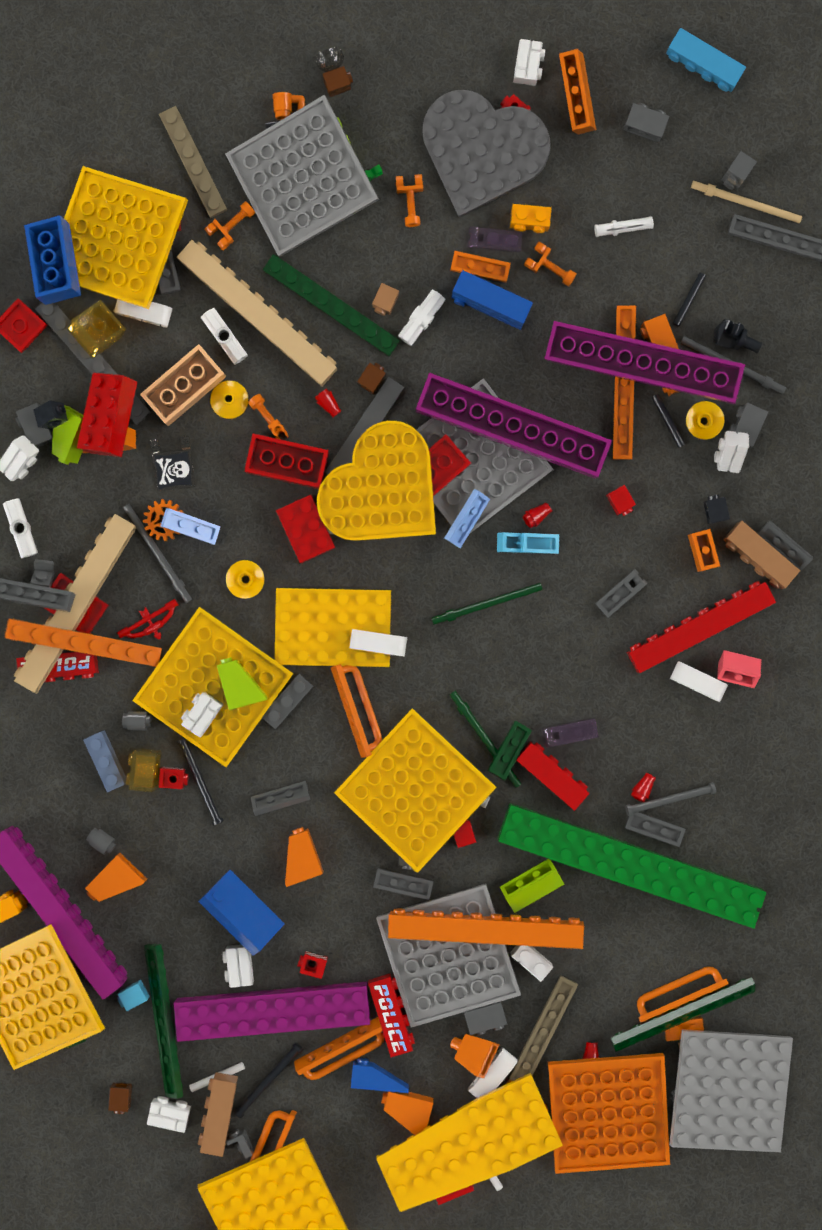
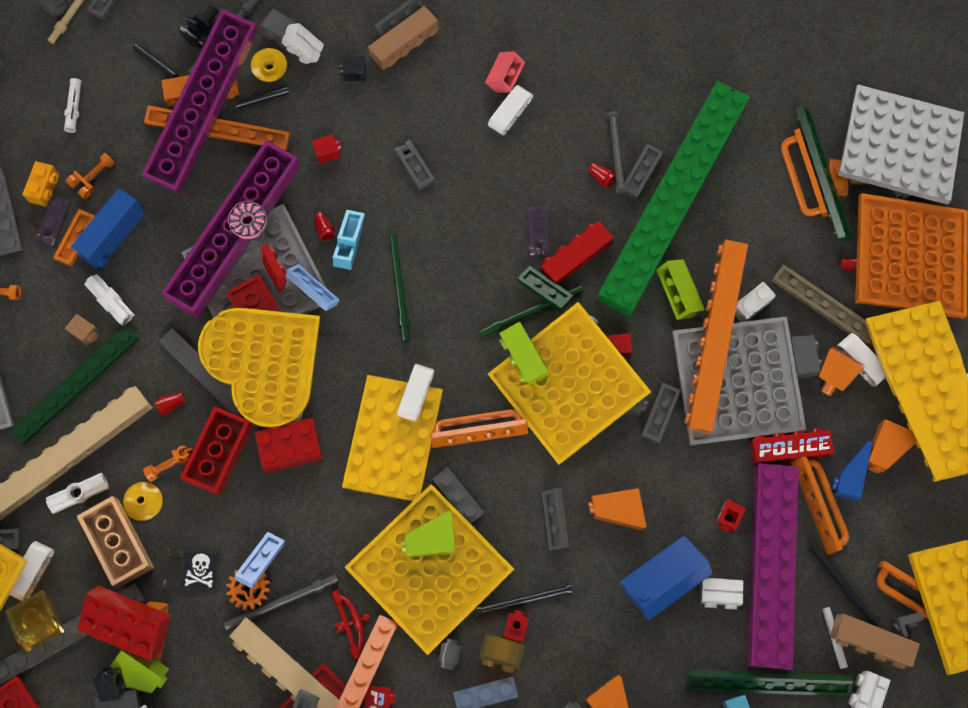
camera: 80 degrees left, 15 degrees down
white brick [181,692,224,737] -> none
yellow dish [226,560,264,599] -> none
reddish brown brick [357,363,386,395] -> none
red brick [627,581,776,673] -> none
orange brick [688,529,720,572] -> none
none -> tile [228,201,267,239]
none -> red plate [260,243,287,293]
none -> lime brick [499,322,550,386]

